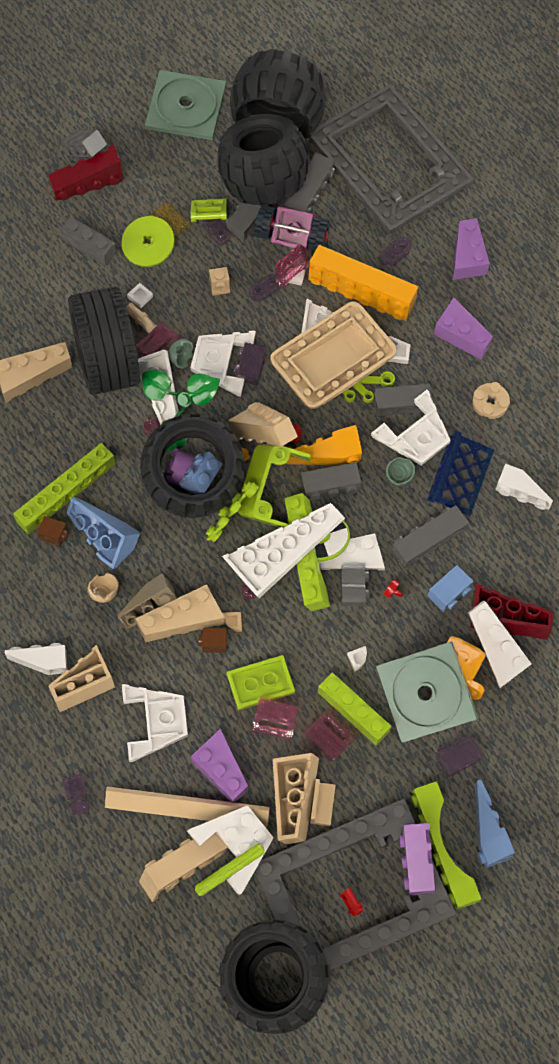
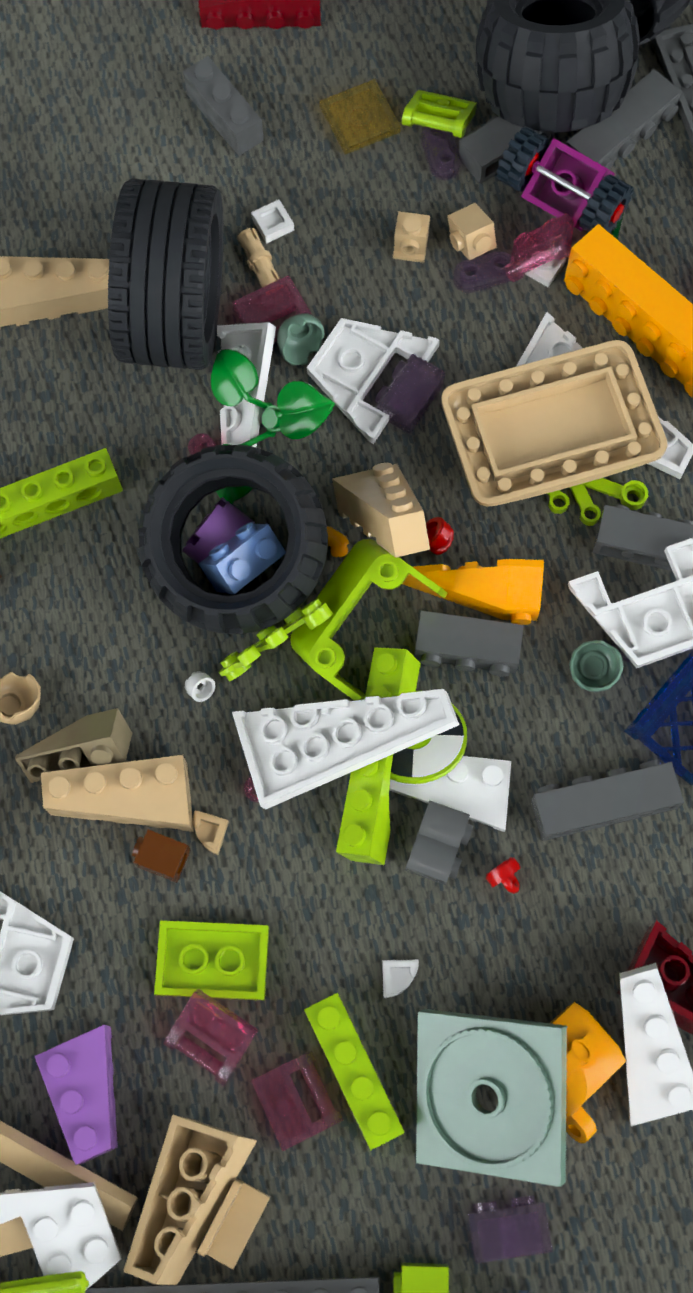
camera: 25 degrees right, 5 degrees up
medium blue wedge [67,496,140,569] -> none
lime piece [122,216,175,267] -> none
medium blue brick [427,565,473,612] -> none
none -> white hinge [185,671,215,702]
none -> tan brick [448,203,497,260]

